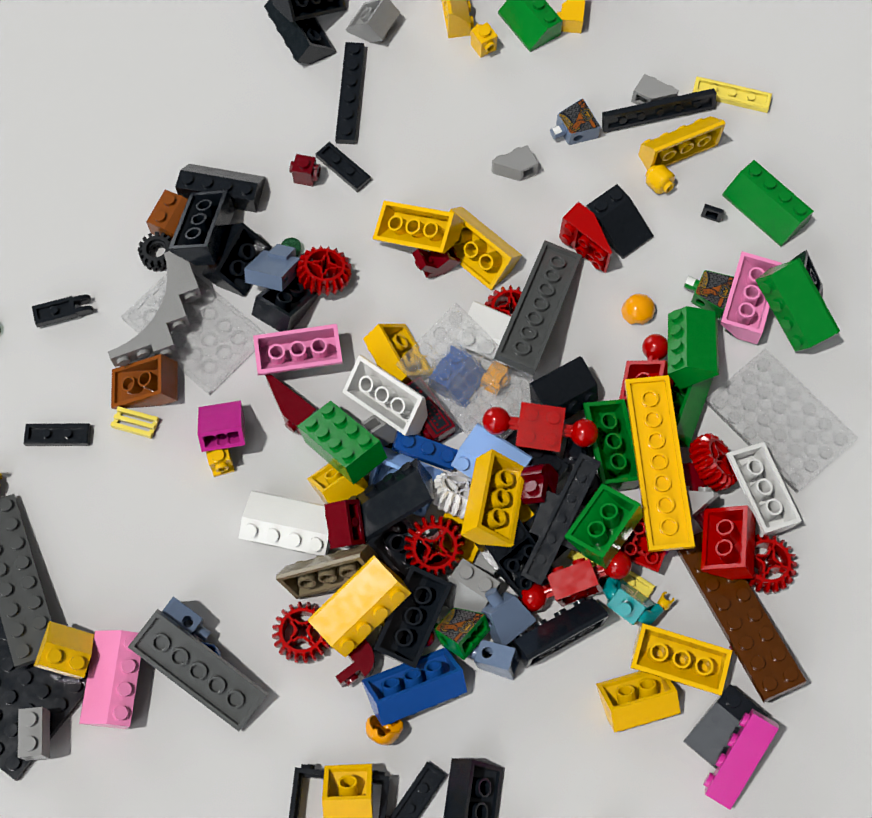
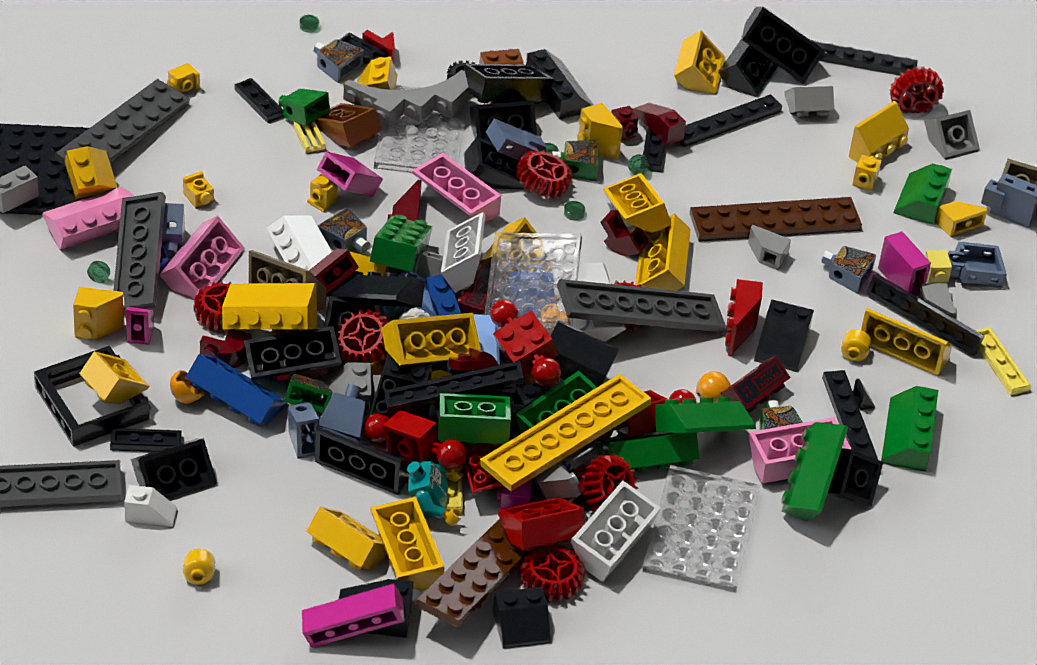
camera: 50 degrees right, 25 degrees down
none -> yellow slope [73,286,125,340]
none -> clear green tile [87,261,111,283]
none -> dark pink slope [126,307,154,345]
none -> bright pink slope [159,216,245,299]
none -> yellow brick [183,171,214,208]
none -> green torso [278,89,330,125]
none -> torso [314,39,364,83]
none -> torso [318,207,370,253]
none -> yellow slope [358,56,398,90]
none -> red slope [362,30,395,64]
none -> black slope [493,587,551,649]
none -> torso [552,140,598,181]
none -> clear green tile [564,201,585,220]
none -> yellow slope [577,103,623,159]
none -> clear green tile [628,154,650,175]
none -> dark red slope [633,103,686,146]
none -> yellow slope [674,30,725,94]
none -> reddish brown plate [689,197,862,241]
none -> brick [721,356,791,413]
none -> black plate [822,370,878,460]
none -> dark pink brick [878,231,931,296]
none -> light yellow brick [925,250,952,283]
none -> sand blue piece [948,241,1007,287]

